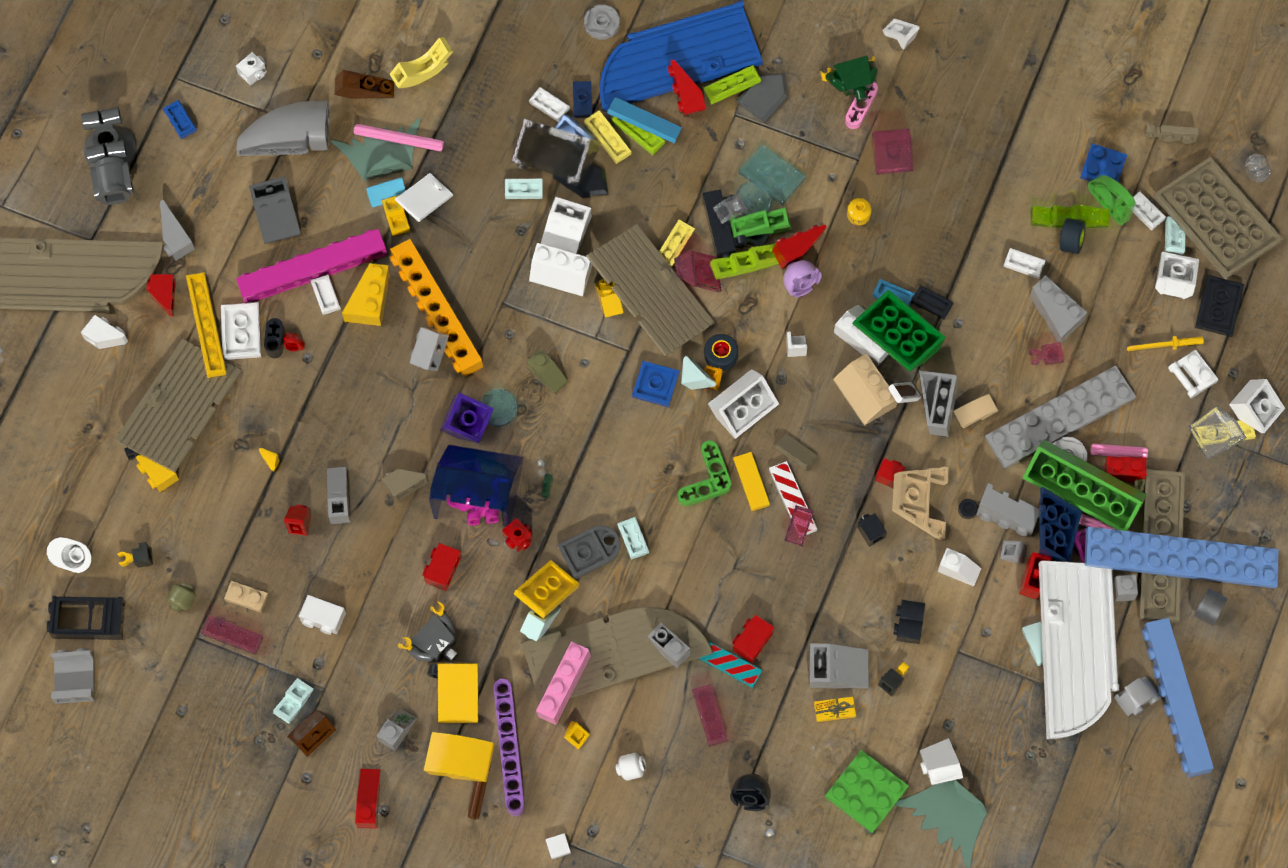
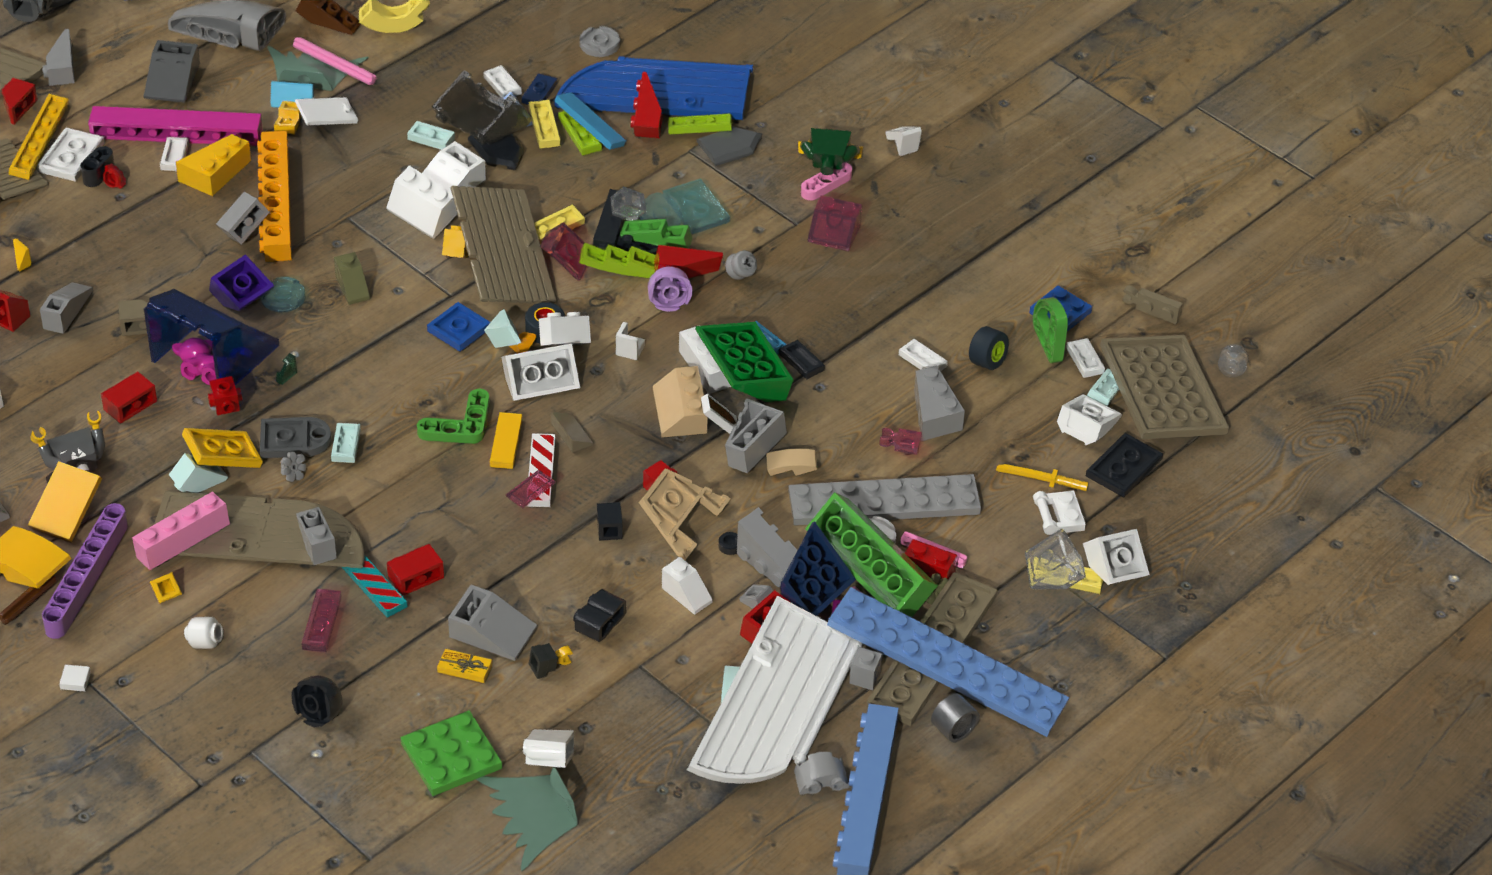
camera: 20 degrees right, 25 degrees down
yellow head [847,198,872,226] -> none
clear neon green slope [1031,204,1109,228] -> none
none -> light grey plant [281,452,306,482]
none -> white brick [539,312,591,346]
none -> light grey piece [725,250,757,280]

